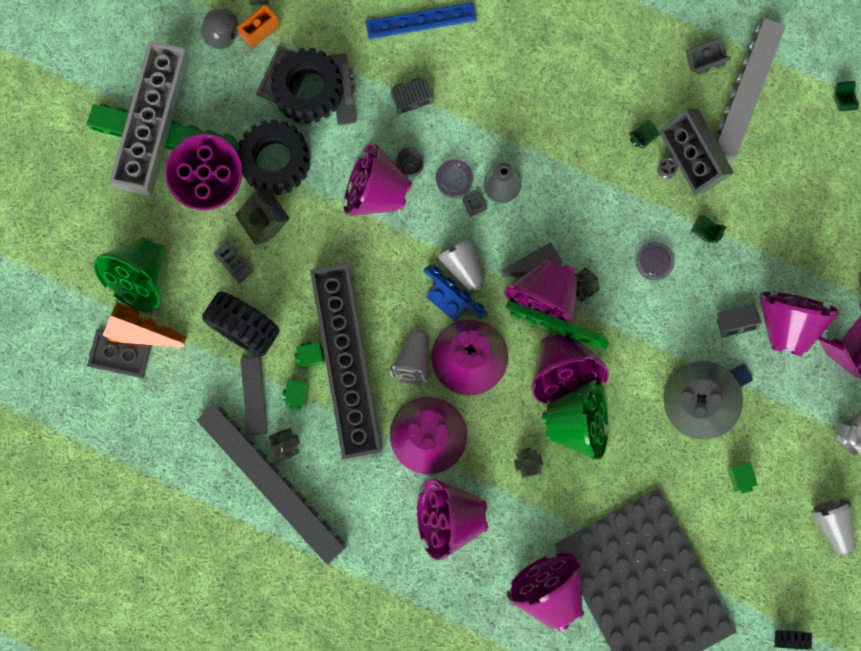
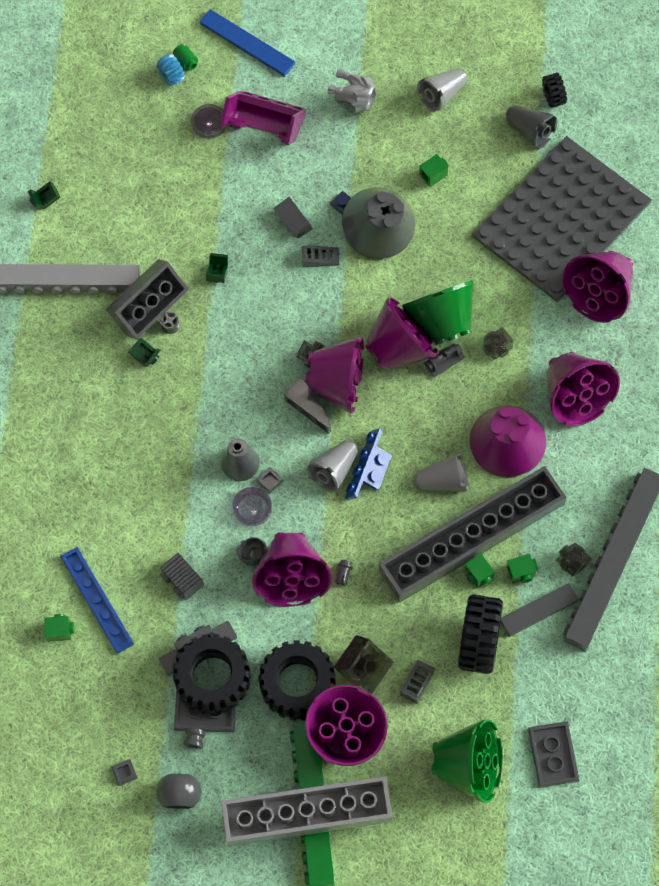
camera: 110 degrees left, 10 degrees down
wedge [103,302,186,347] -> none
orange brick [237,5,280,49] -> none
magenta cone [431,320,508,395] -> none
green plate [505,300,609,350] -> none
clear purple piece [636,242,675,281] -> none
dark grey bracket [685,38,731,74] -> none
magenta cone [759,291,839,356] -> none
none -> dark grey wheel [183,728,206,749]
none -> dark grey slope [301,245,339,267]
none -> dark grey pin [335,560,353,586]
none -> dark grey hinge [423,343,465,377]
none -> dark grey cone [506,105,558,148]

